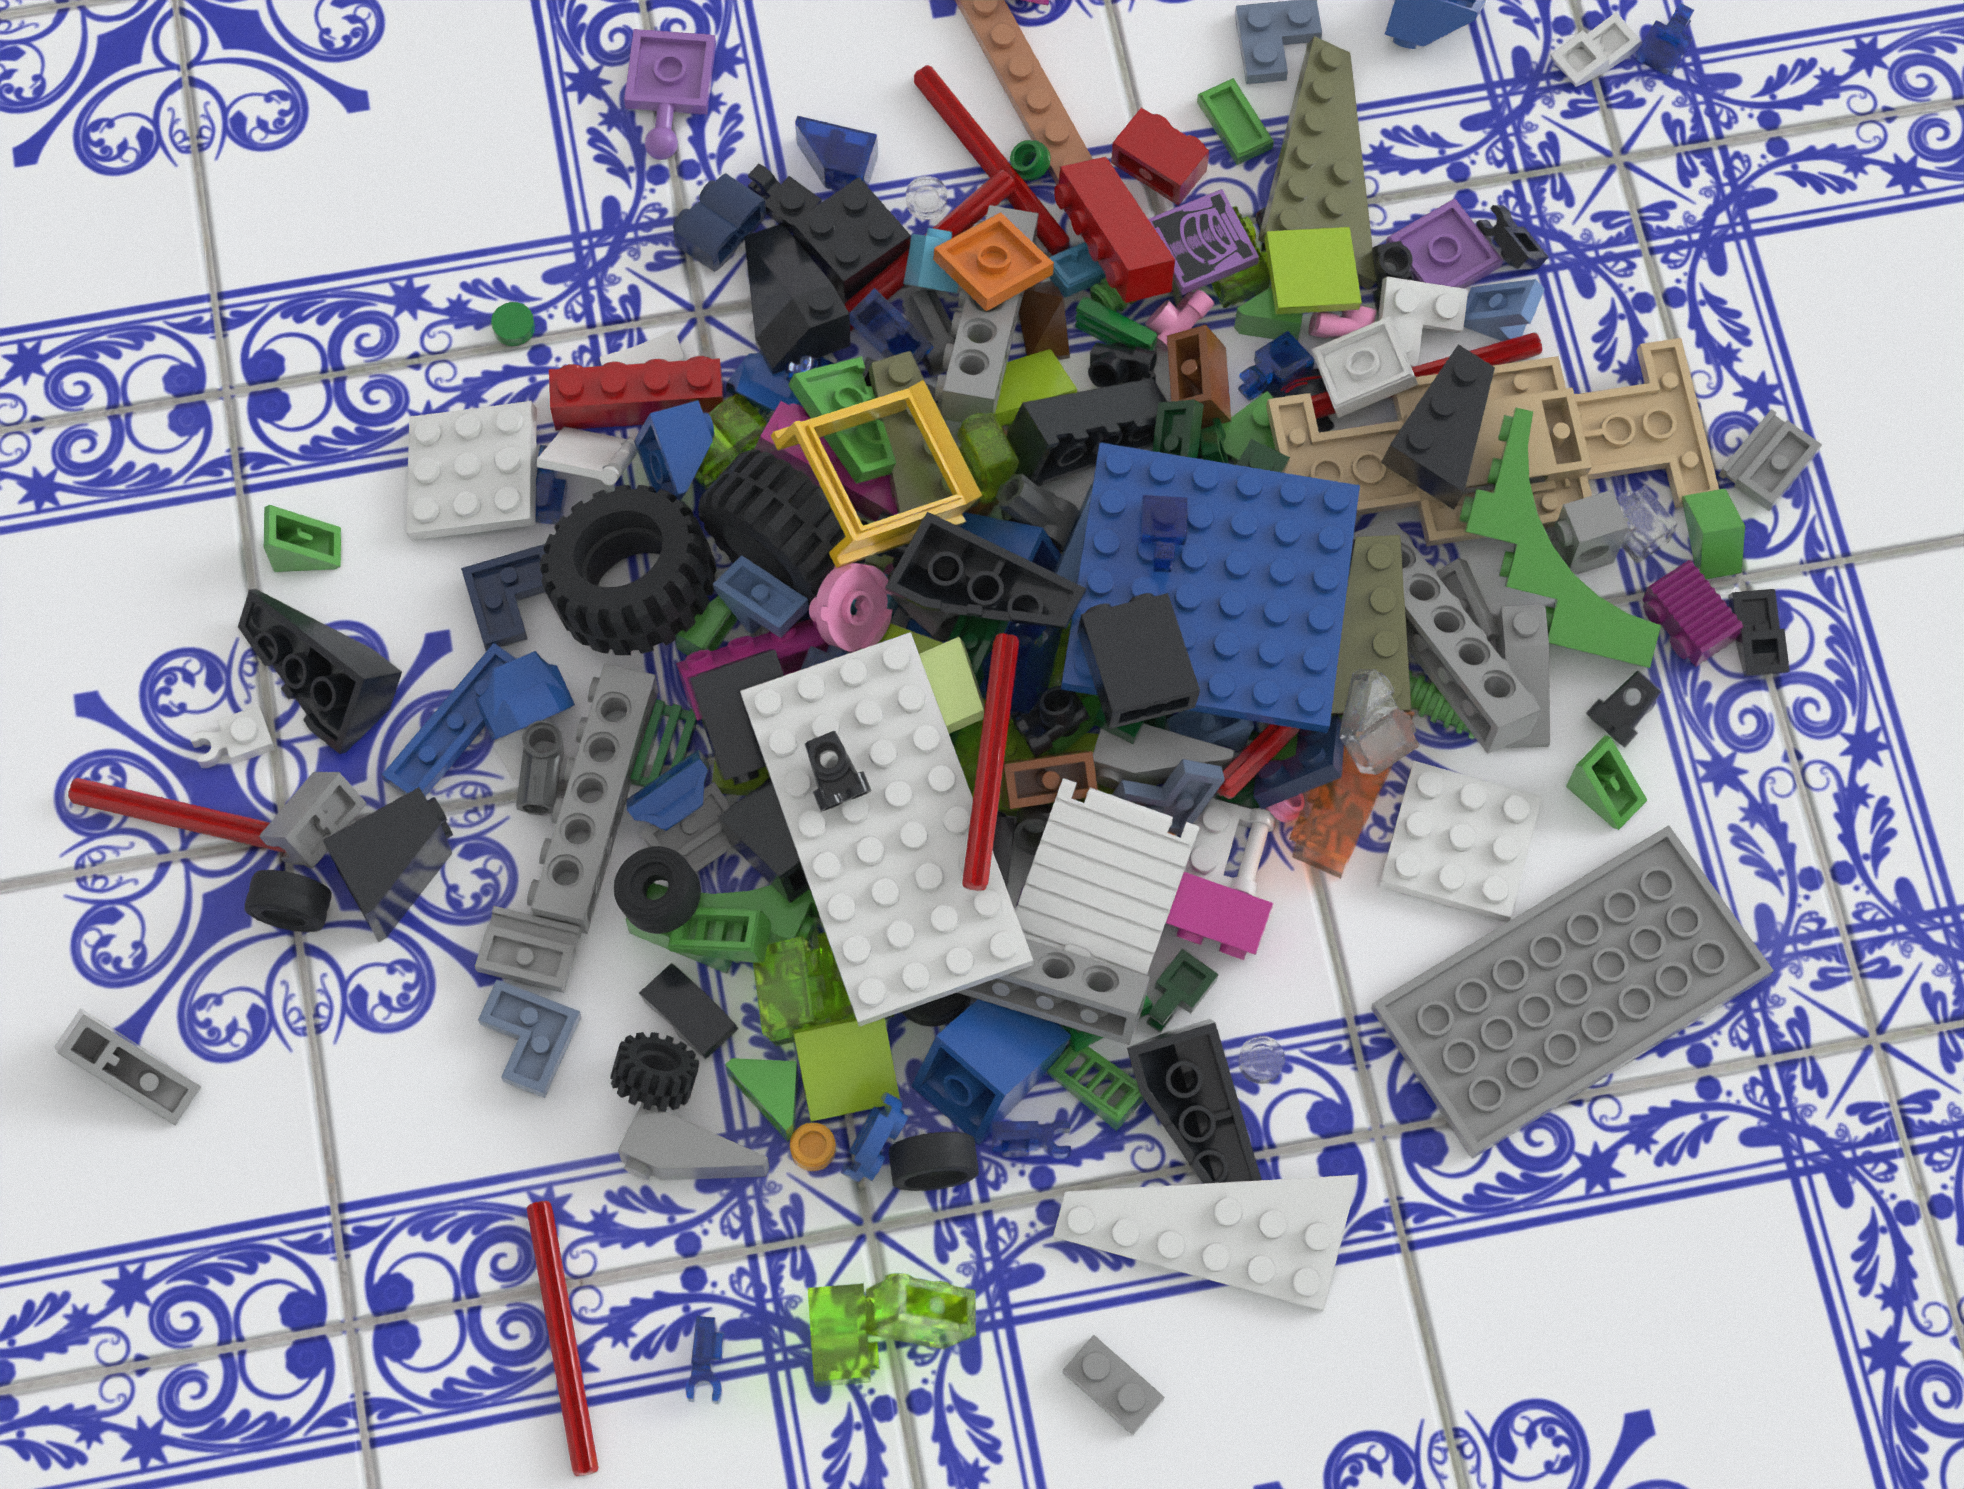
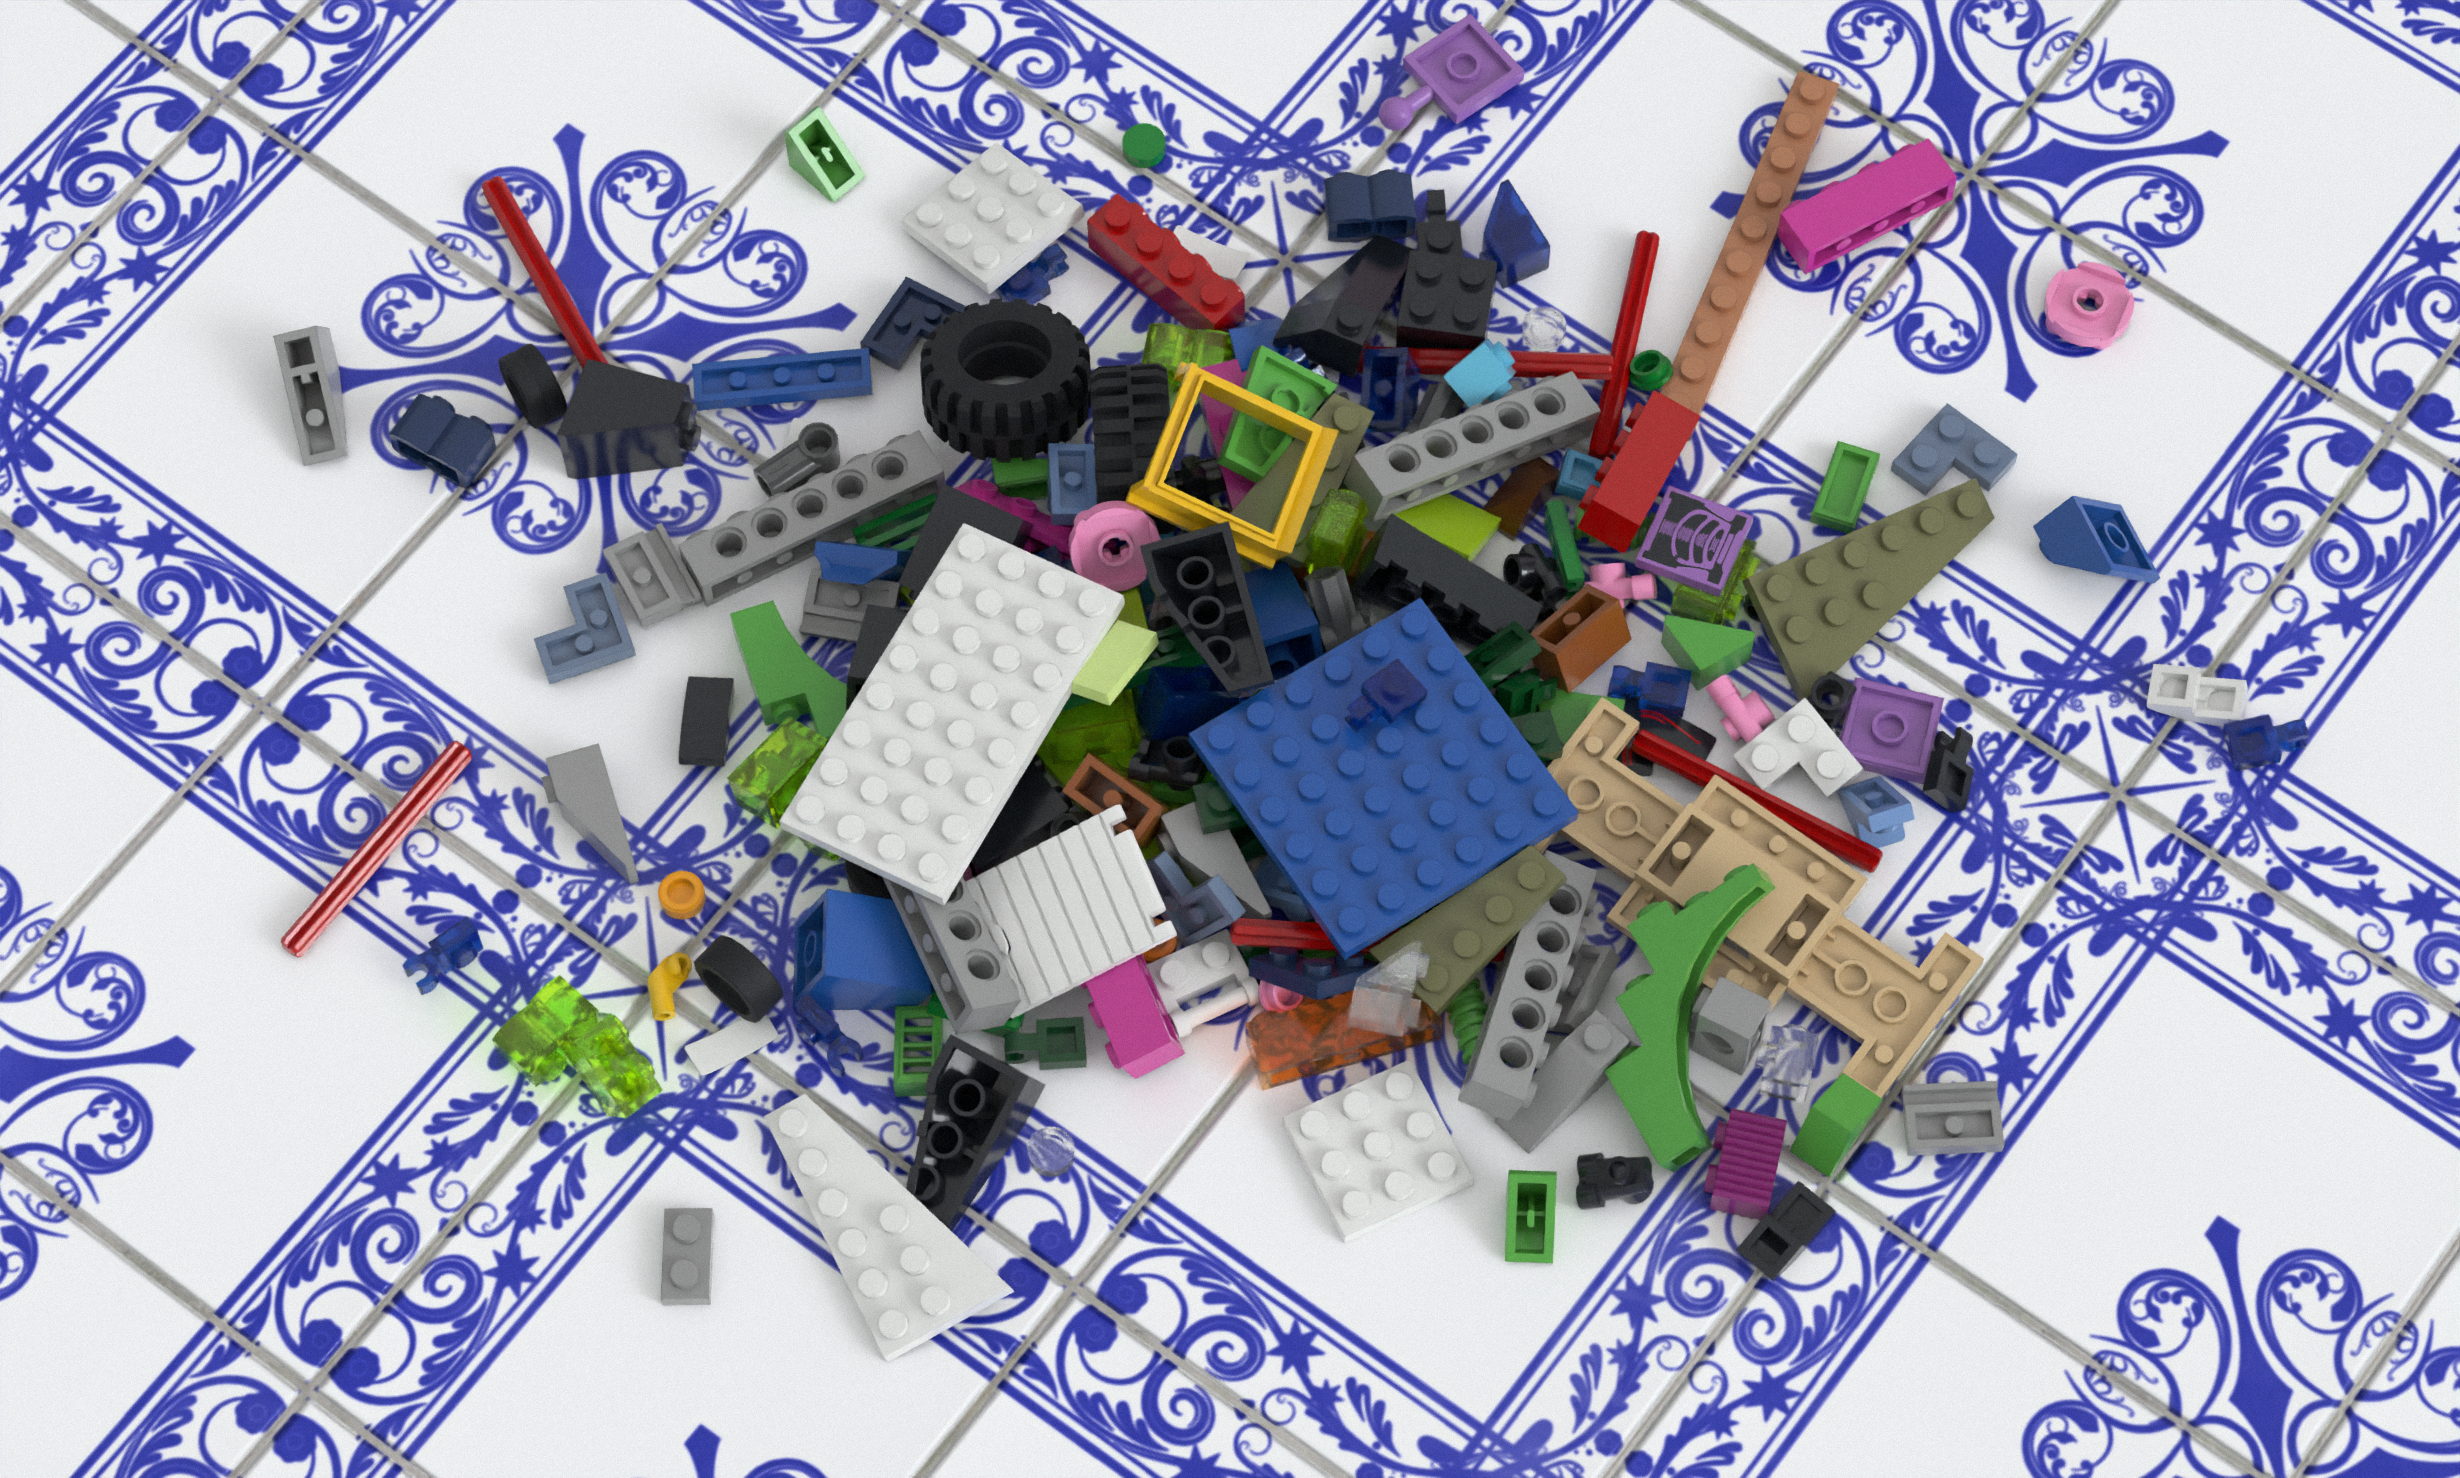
camera: 50 degrees right, 5 degrees down
white plate [190,705,276,768] -> none
black wedge [238,588,402,754] -> none
light grey hinge [259,772,367,868] -> none
blue slope [475,651,575,740] -> none
white piece [536,427,638,485] -> none
black tyre [610,1032,699,1112] -> none
black tyre [614,846,701,934] -> none
blue slope [634,400,714,500] -> none
bright green slope [668,907,771,963] -> none
bright green slope [725,1058,799,1142] -> none
lime tile [792,1017,900,1122] -> none
black plate [805,731,872,812] -> none
blue plate [841,1092,908,1182] -> none
orange plate [933,212,1054,311] -> none
red axle [962,633,1019,891] -> none
black brick [1077,593,1200,729] -> none
red brick [1111,107,1210,206] -> none
lime tile [1264,227,1362,314] -> none
white tile [1311,316,1418,418] -> none
light grey plate [1371,825,1774,1159] -> none
black wedge [1381,344,1495,510] -> none
none -> dark blue brick [389,394,497,489]
none -> yellow arm [647,952,692,1021]
none -> white sticker [684,1015,778,1076]

